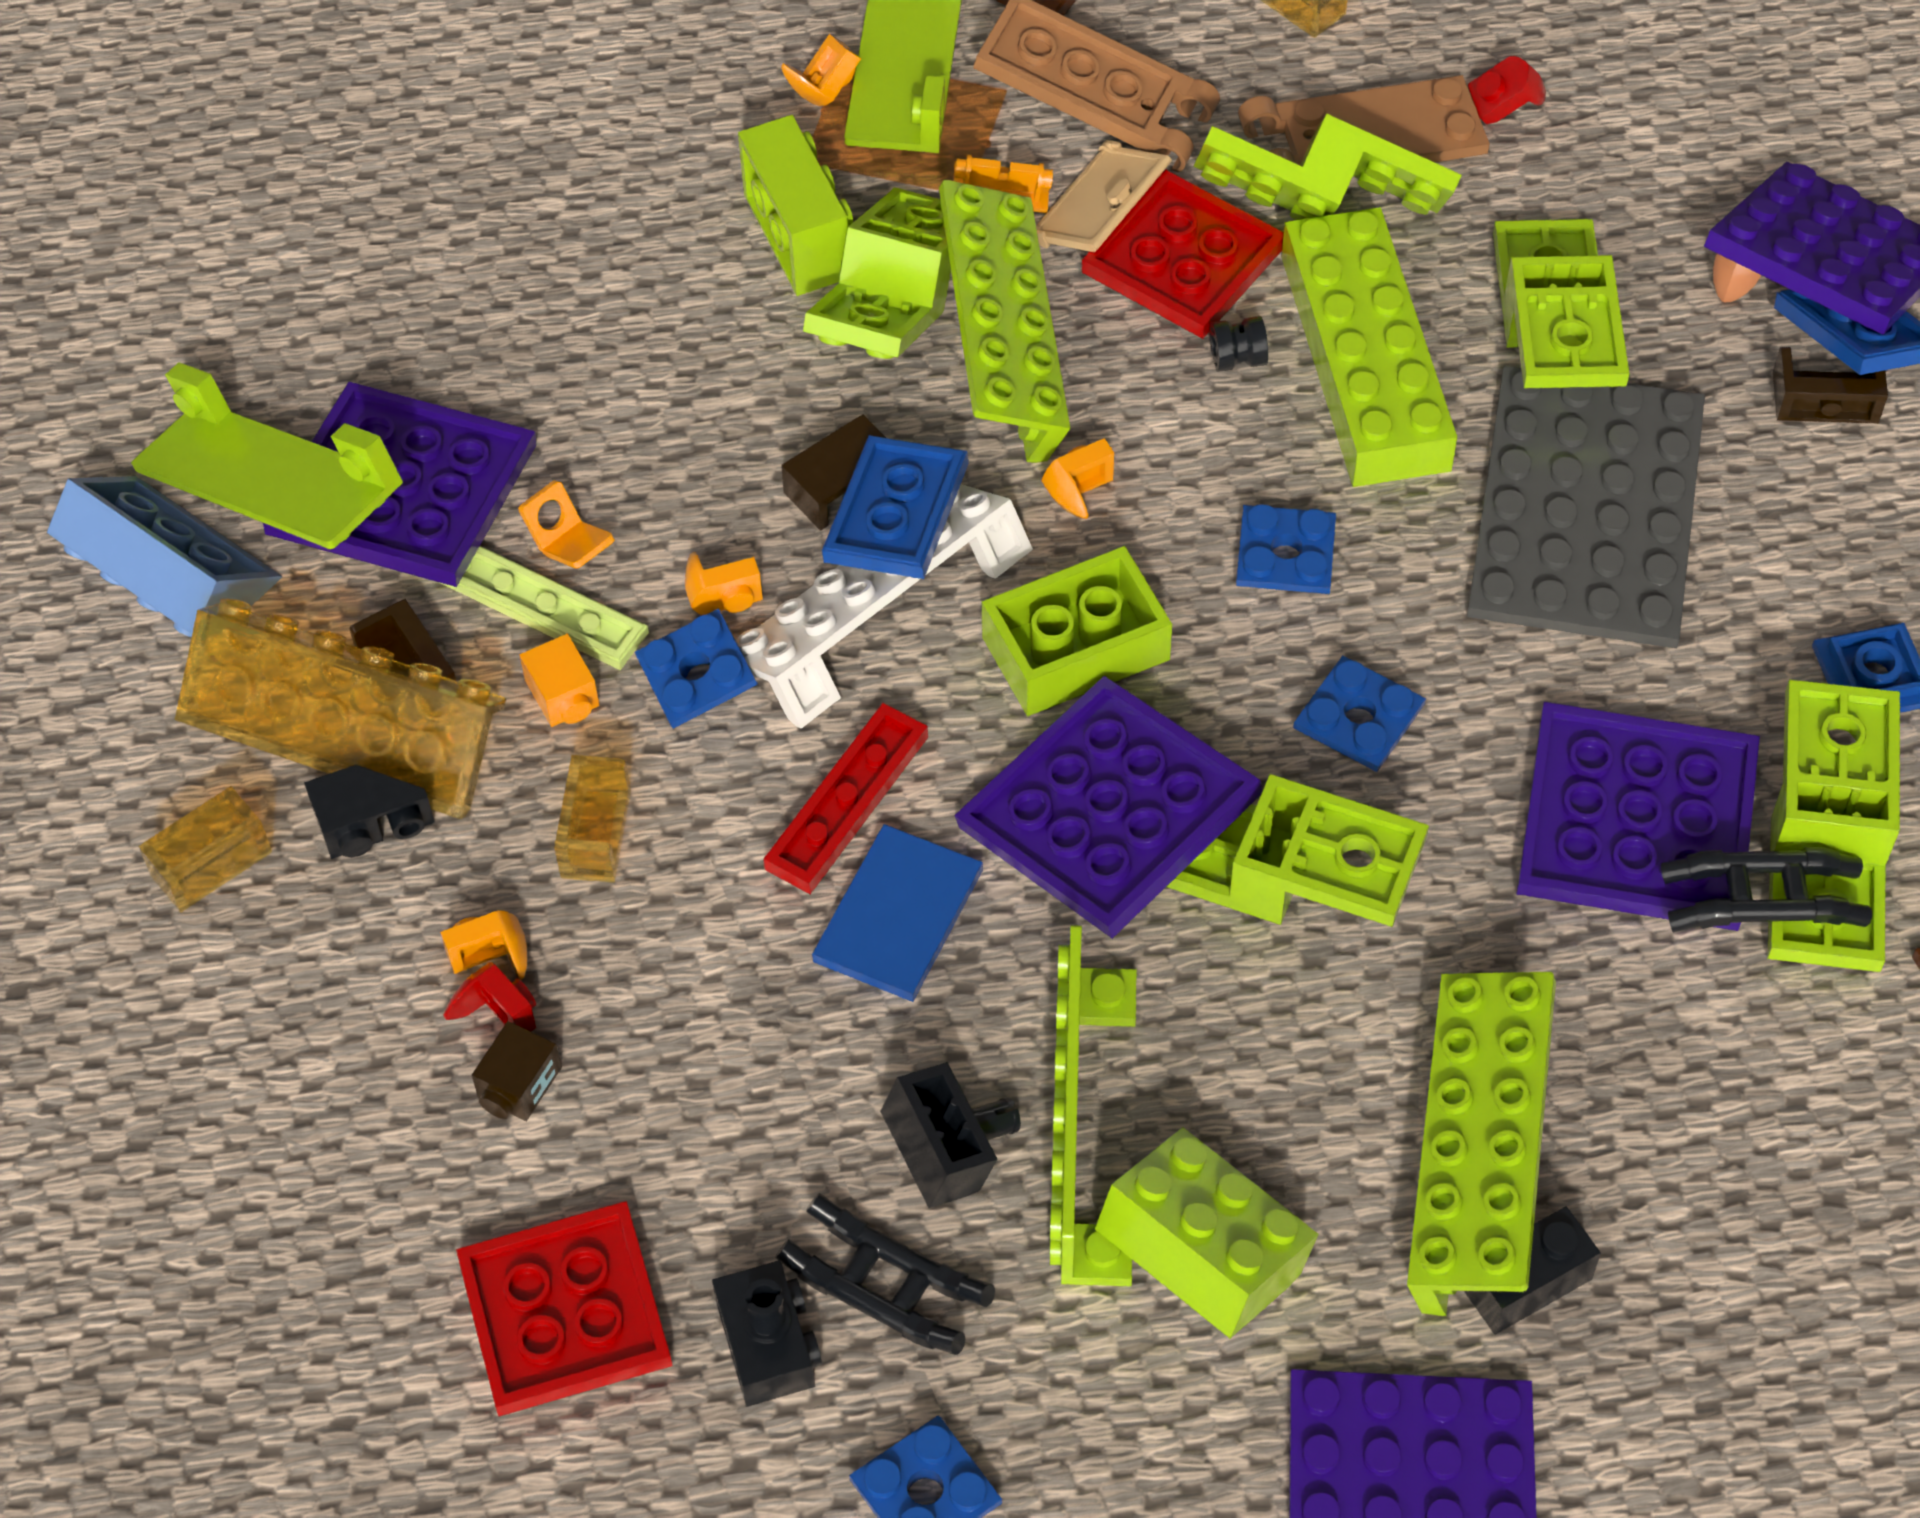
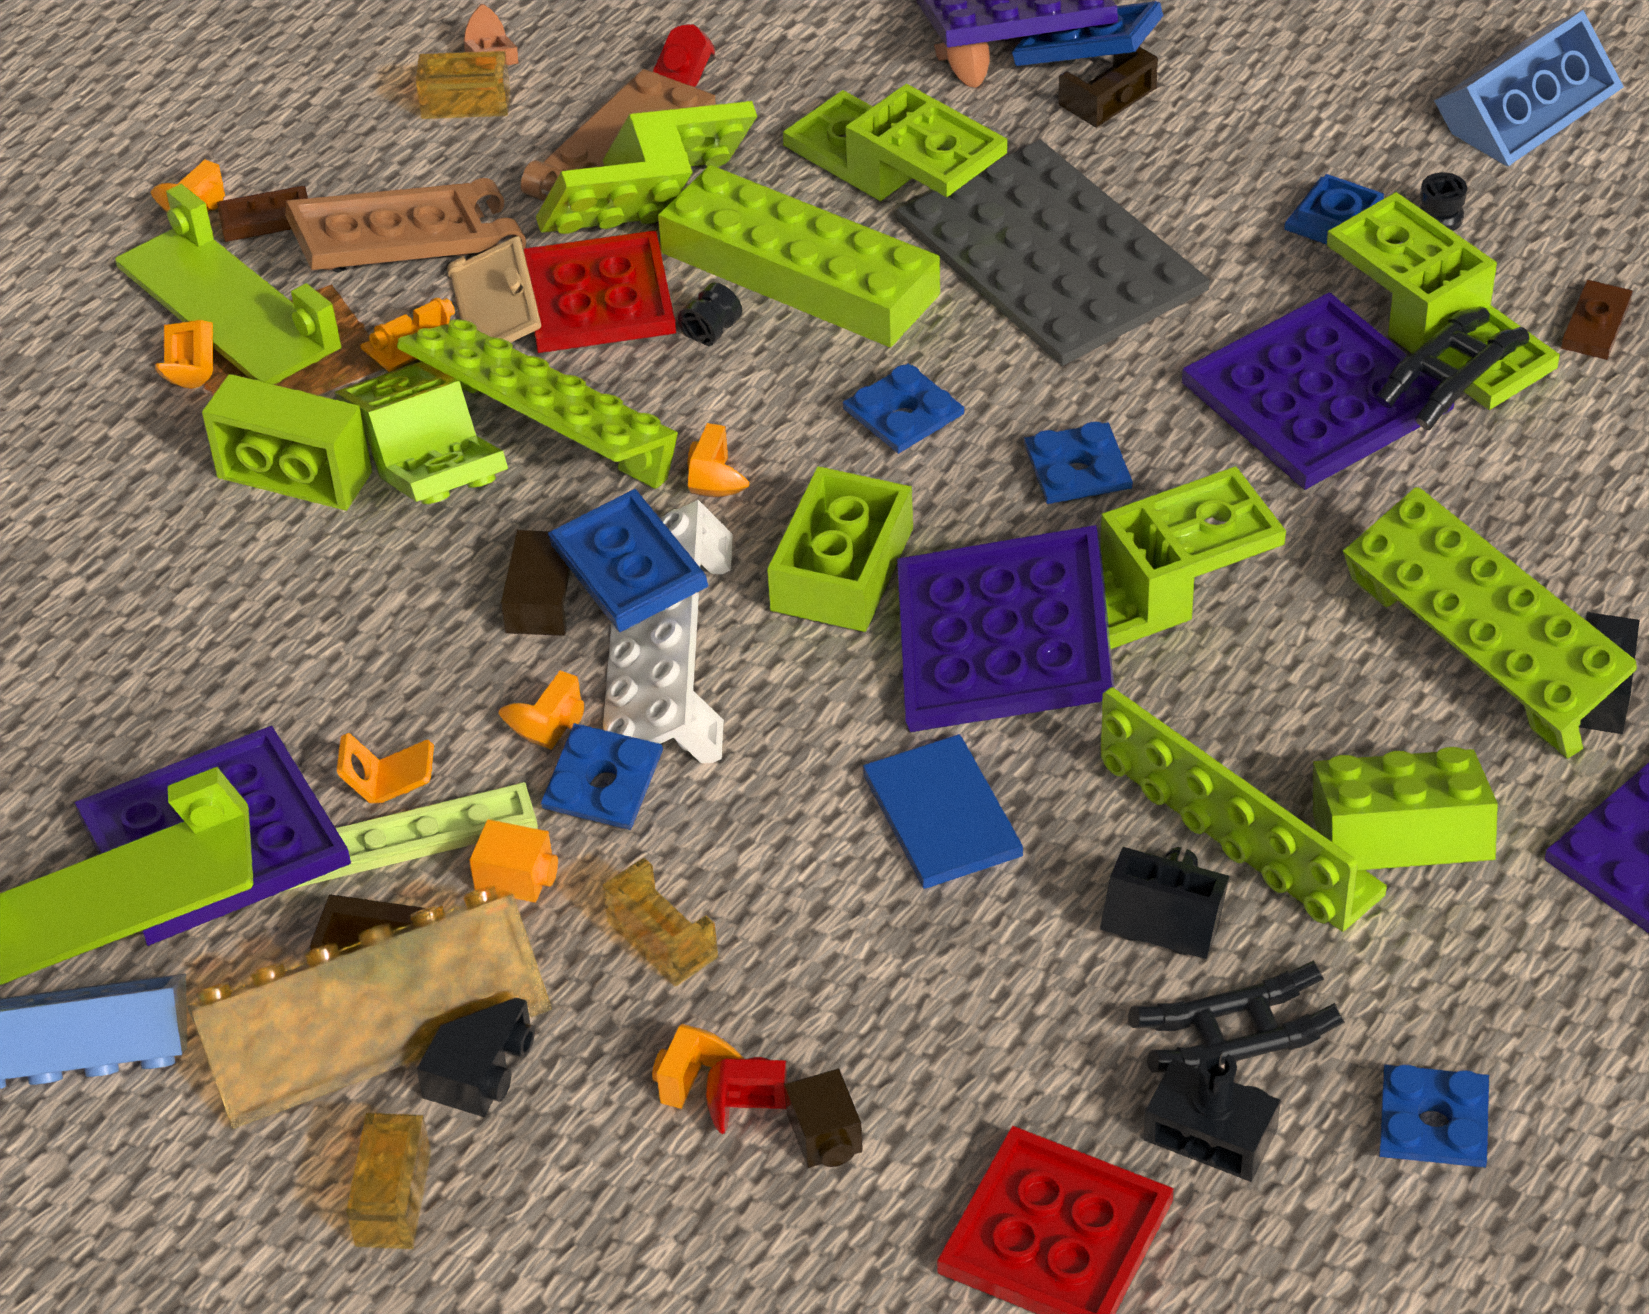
camera: 45 degrees left, 10 degrees down
red plate [764,703,928,895] -> none

